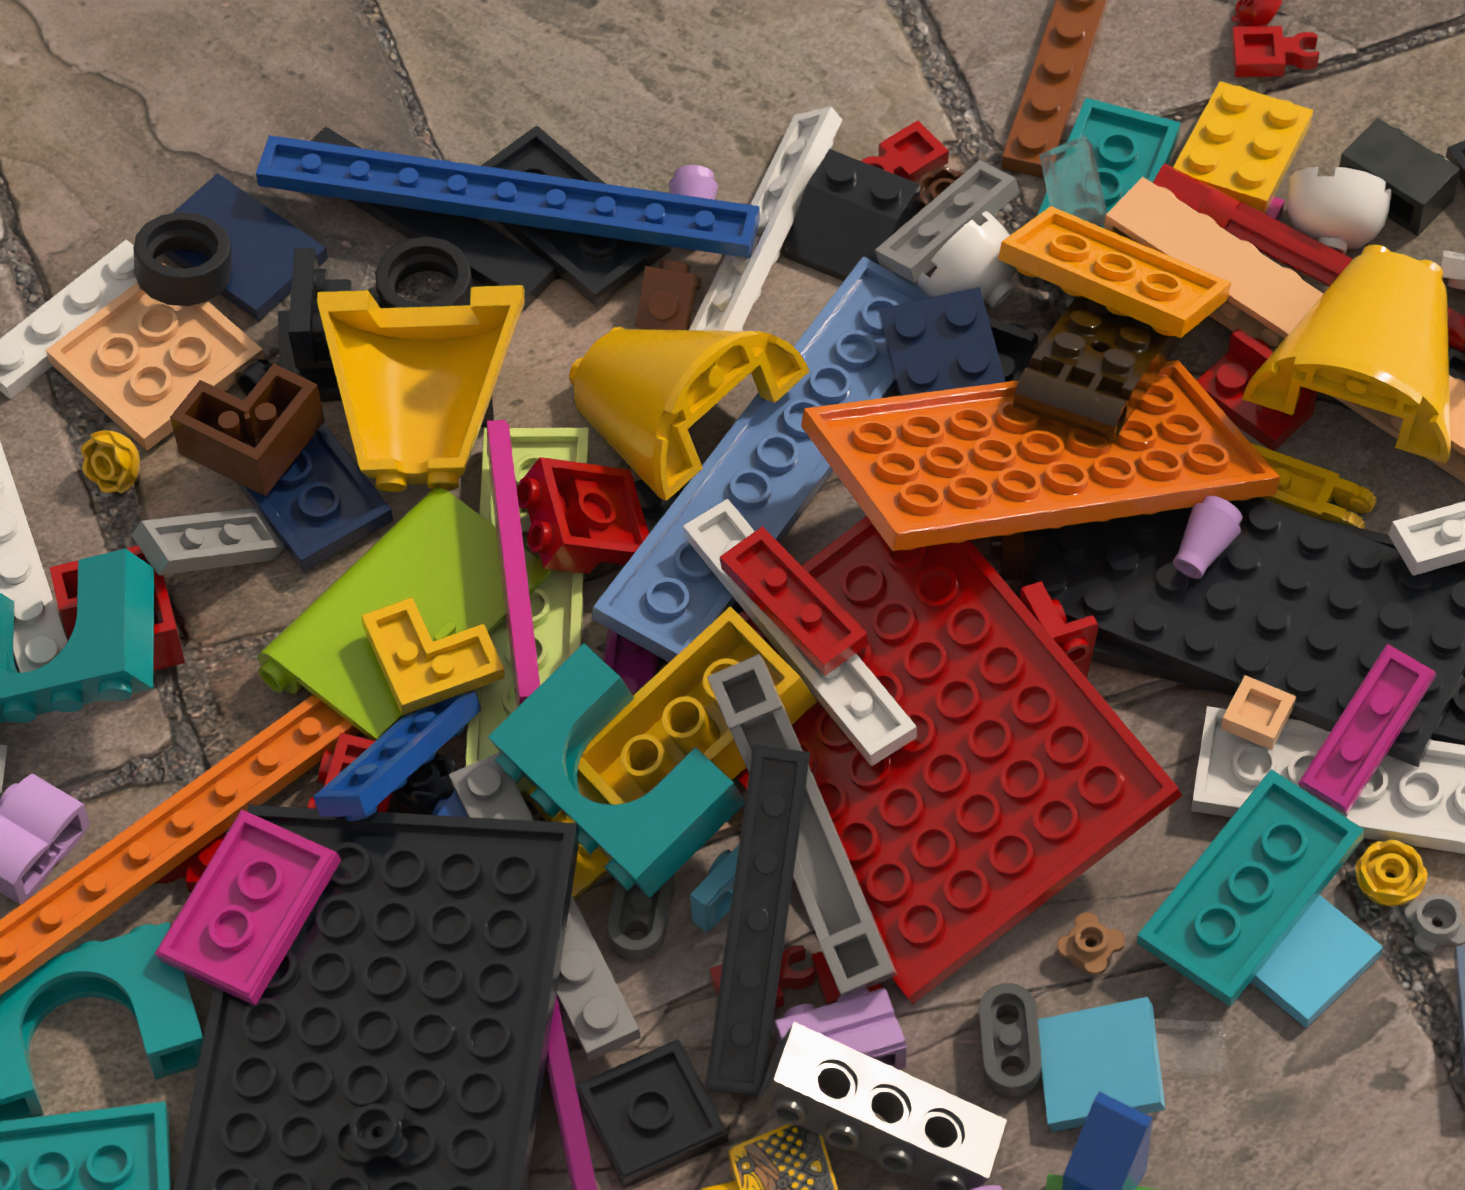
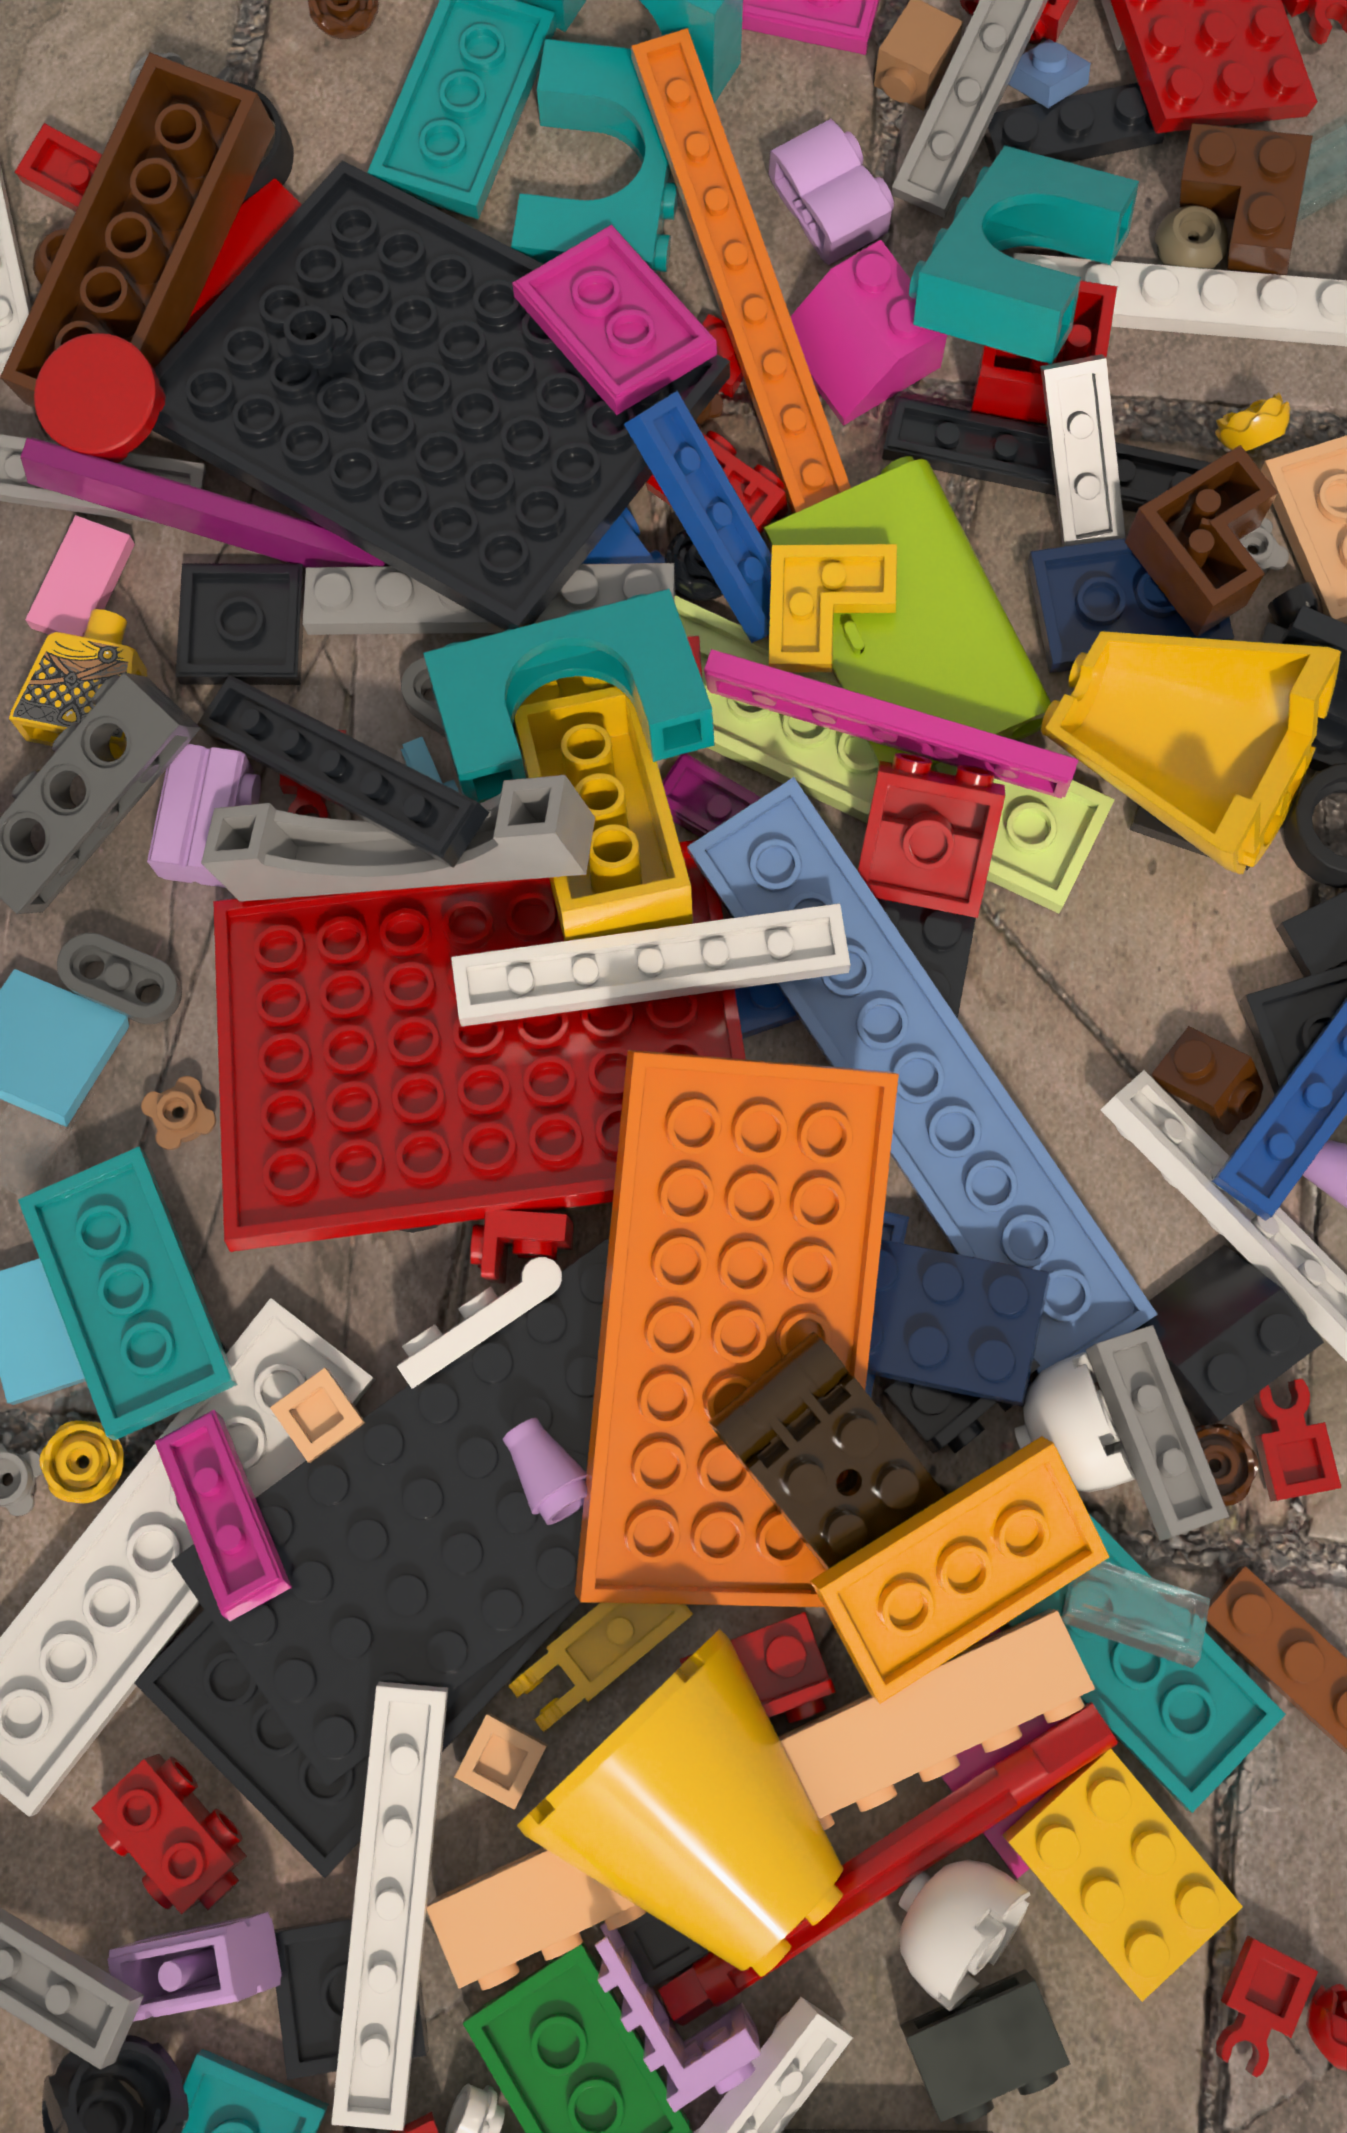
camera: 115 degrees right, 20 degrees up
yellow cone [569,327,810,501] -> none
red plate [720,526,868,676] -> none
none -> white plate [397,1257,562,1389]
none -> light nougat plate [454,1713,548,1810]
none -> dark pink slope [790,239,947,426]
none -> black tile [882,396,1212,513]

